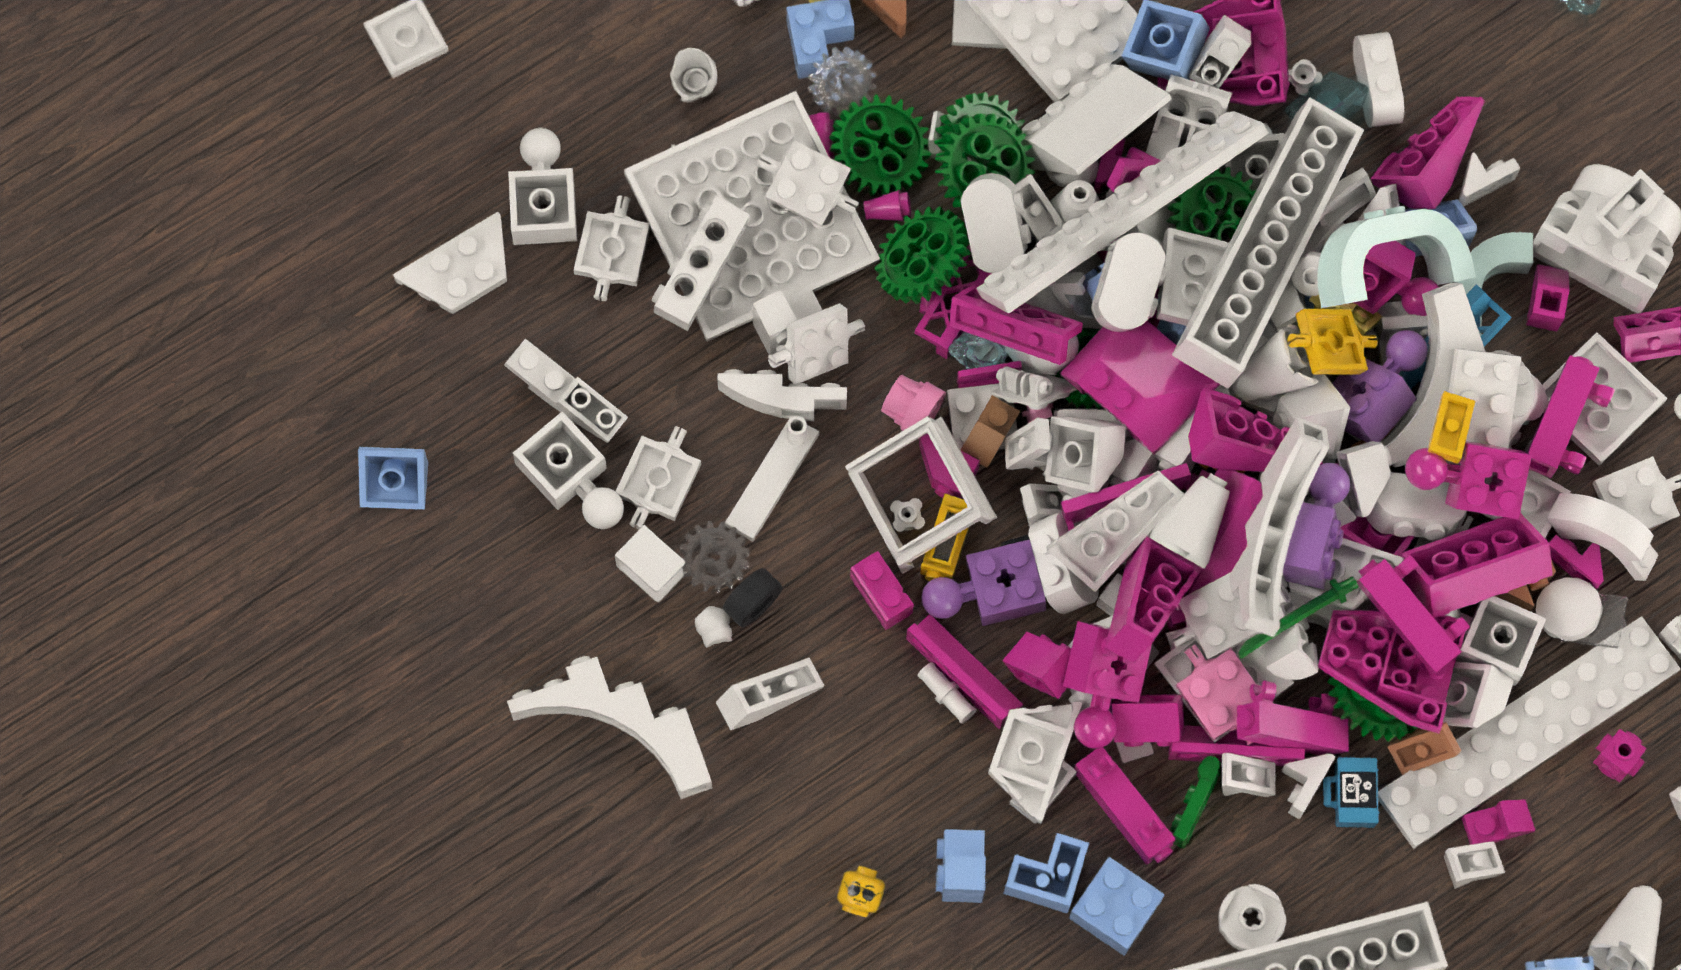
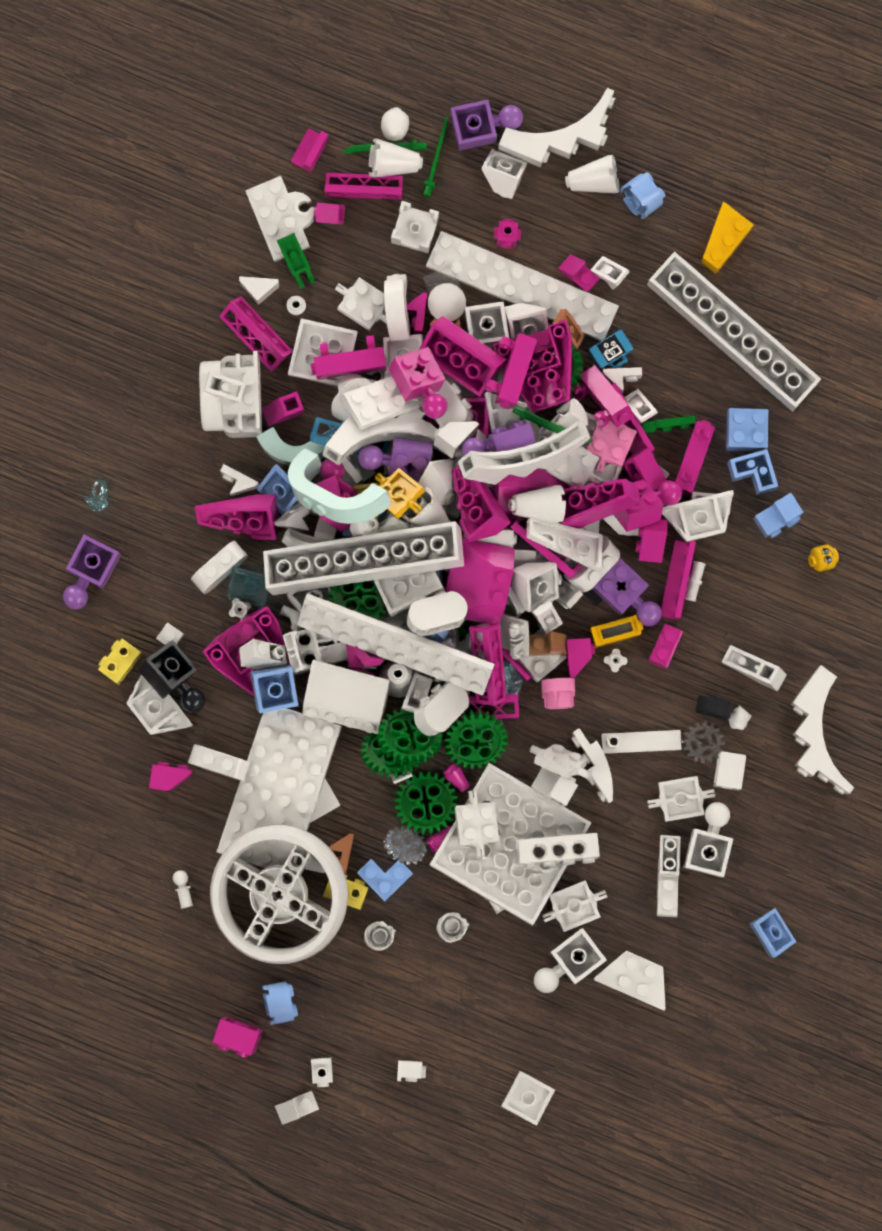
camera: 125 degrees left, 10 degrees up
white piece [845,416,997,574] -> none
white plate [1218,884,1286,951] -> none
yellow plate [1428,391,1475,464] -> none

